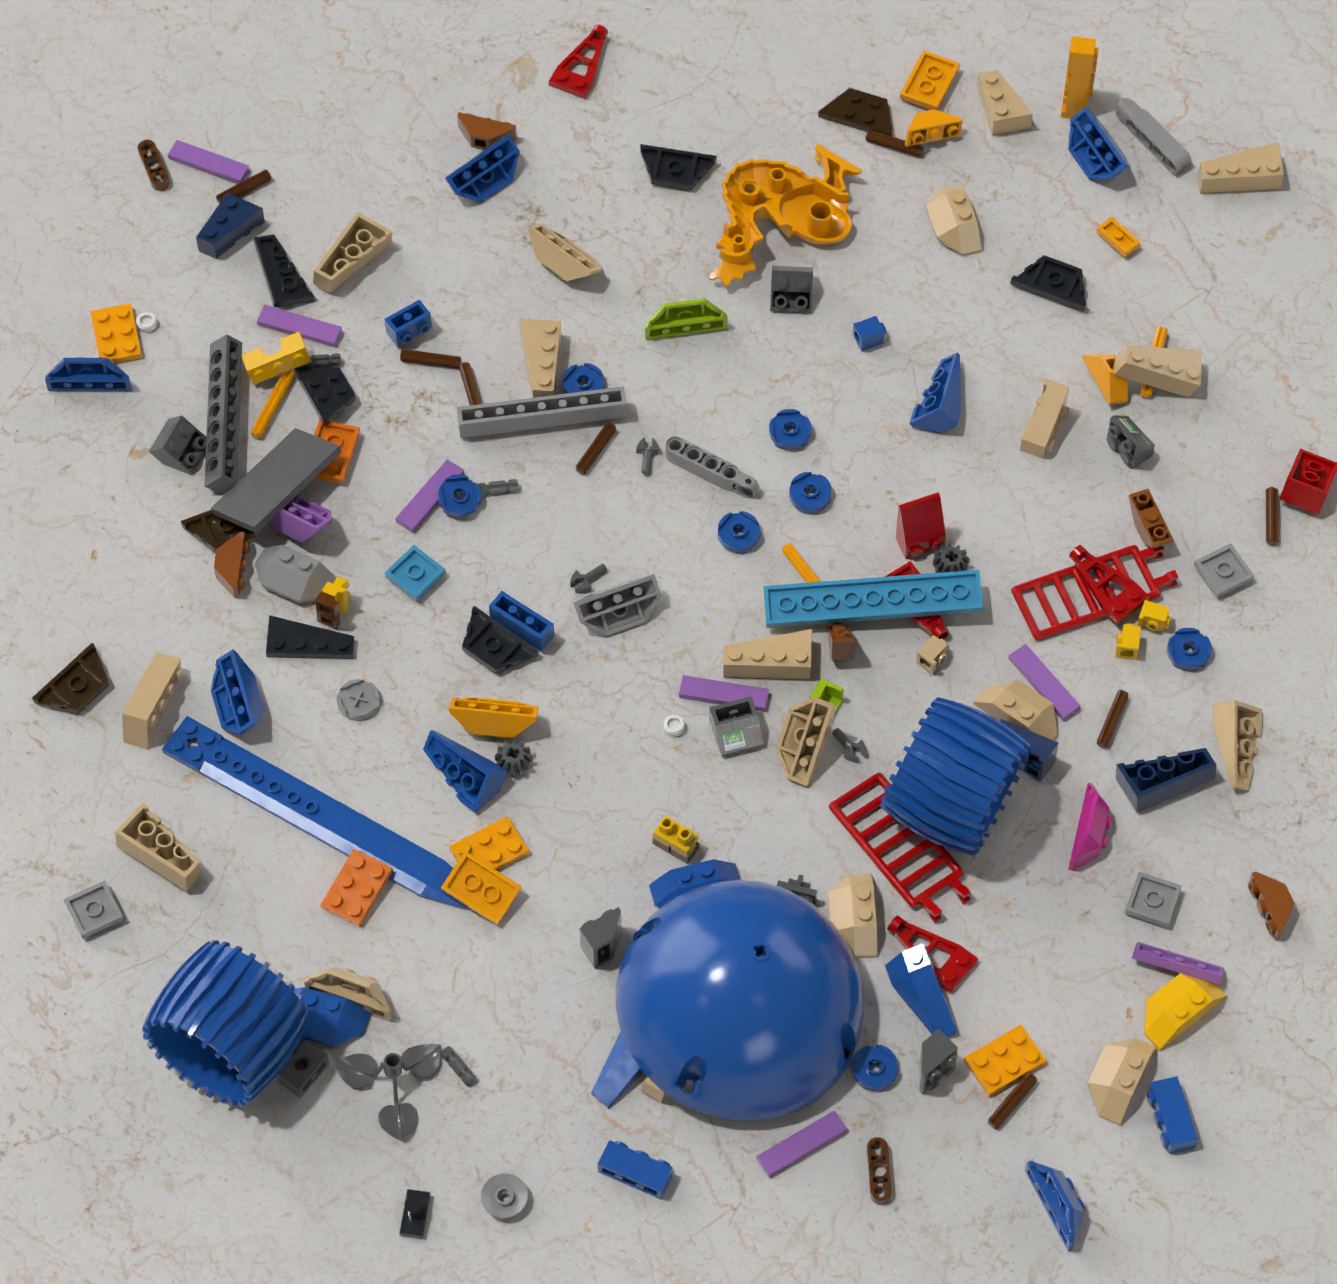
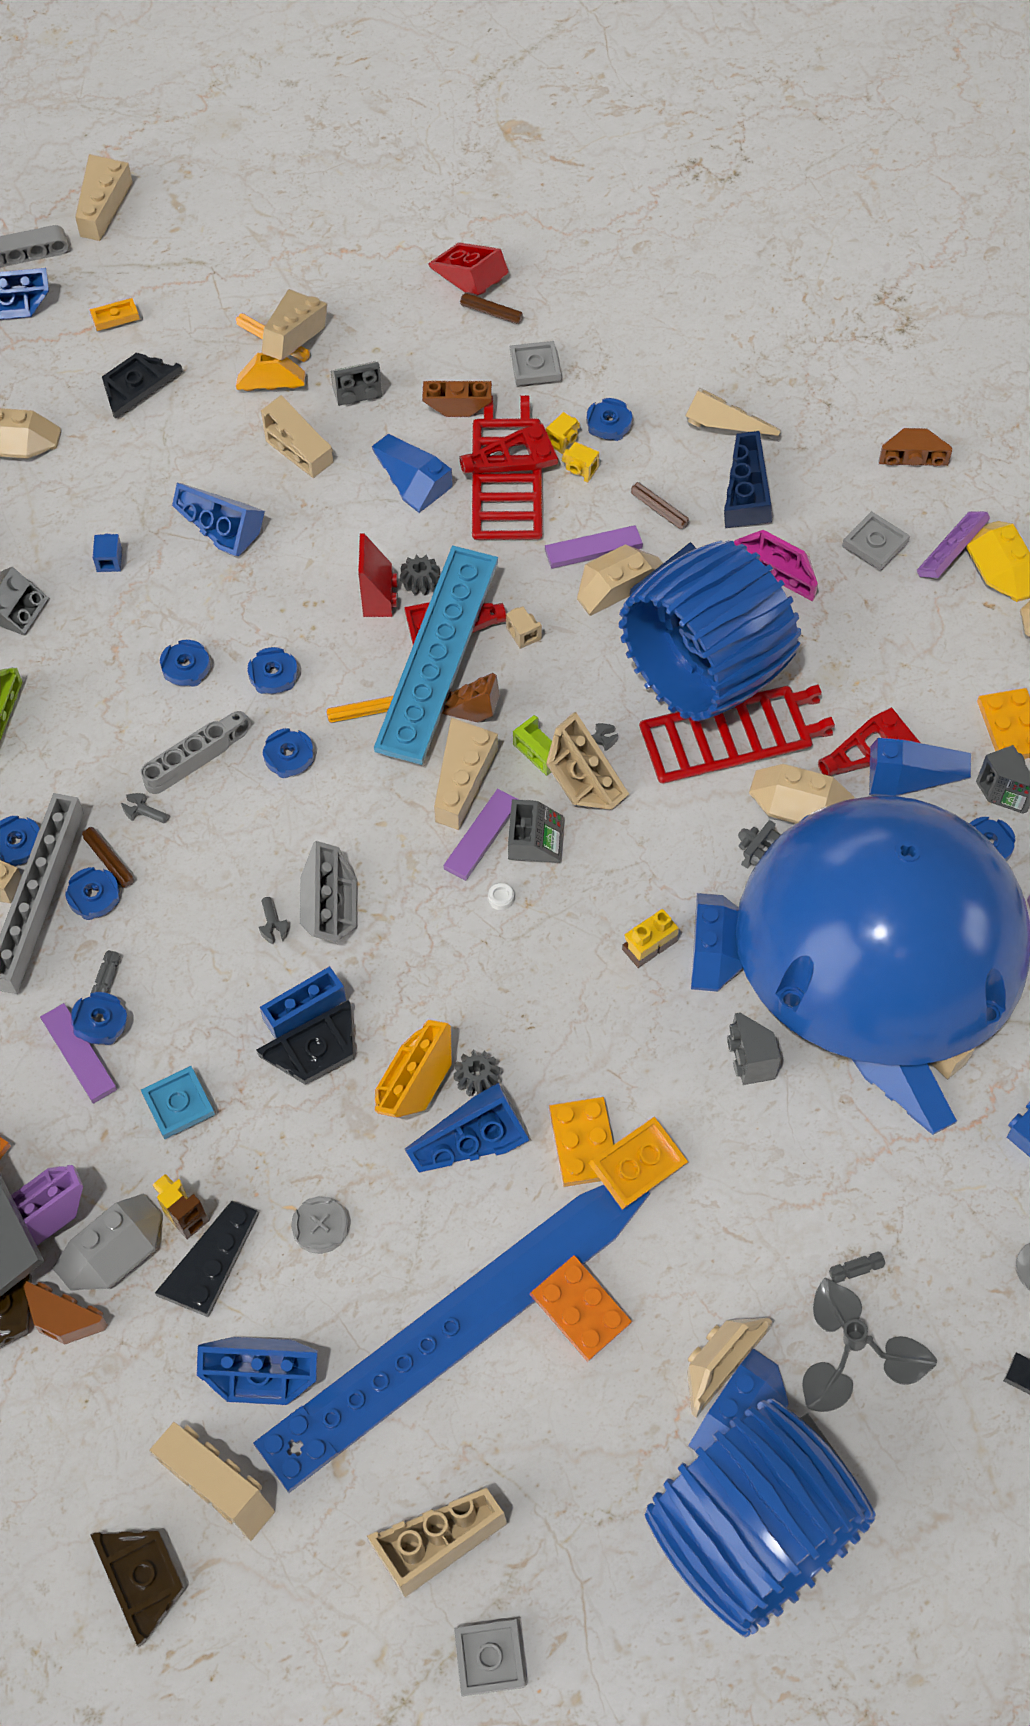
camera: 70 degrees left, 0 degrees up
none -> blue plate [65,867,120,920]
none -> blue wedge [372,434,453,513]

